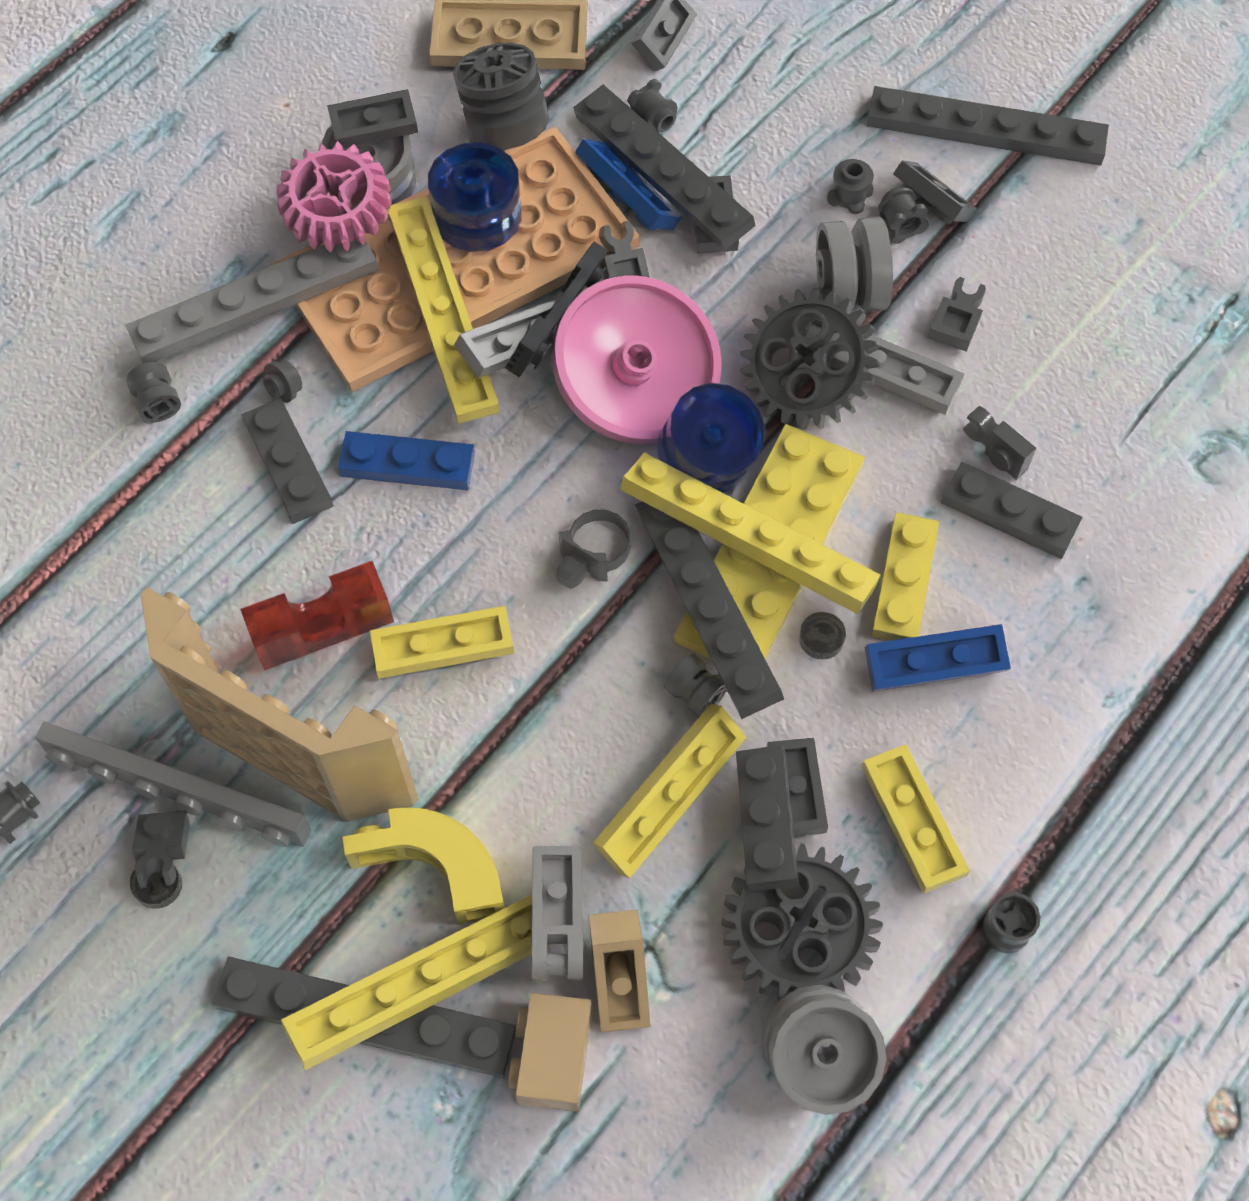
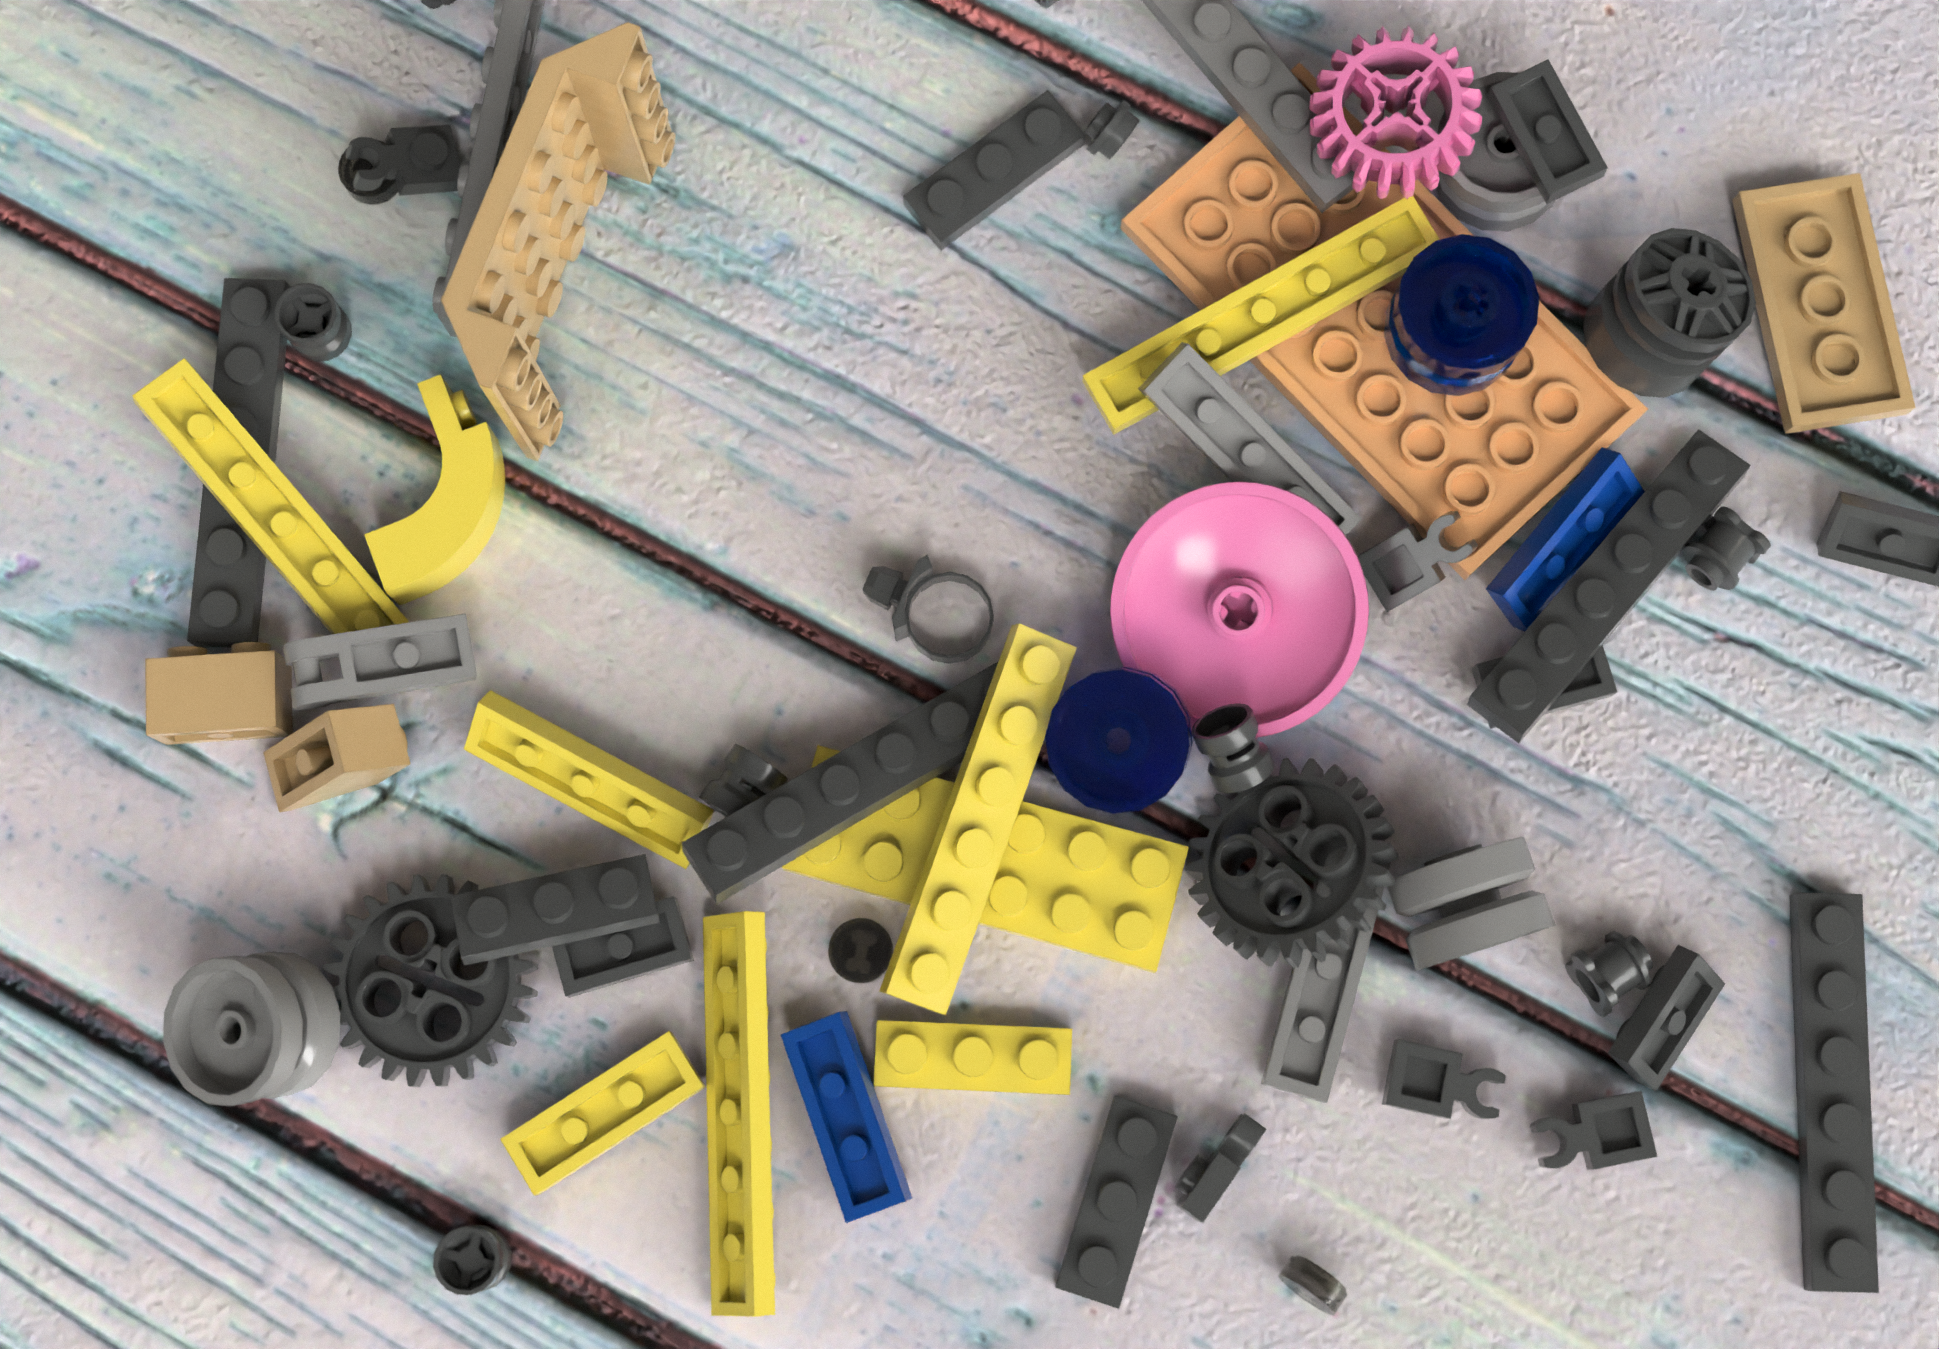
camera: 80 degrees right, 15 degrees up
clear red arch [240,561,394,670] -> none
blue plate [338,431,475,490] -> none
light yellow plate [370,606,514,679] -> none
black container [505,241,608,378] -> none
dark grey brick [827,159,874,214] -> none
none -> dark grey wheel [274,283,352,362]
none -> light yellow plate [703,911,776,1317]
none -> dark grey wheel [1191,703,1274,793]
none -> clear smoke tile [1278,1255,1347,1316]
none -> dark grey plate [1530,1091,1658,1170]

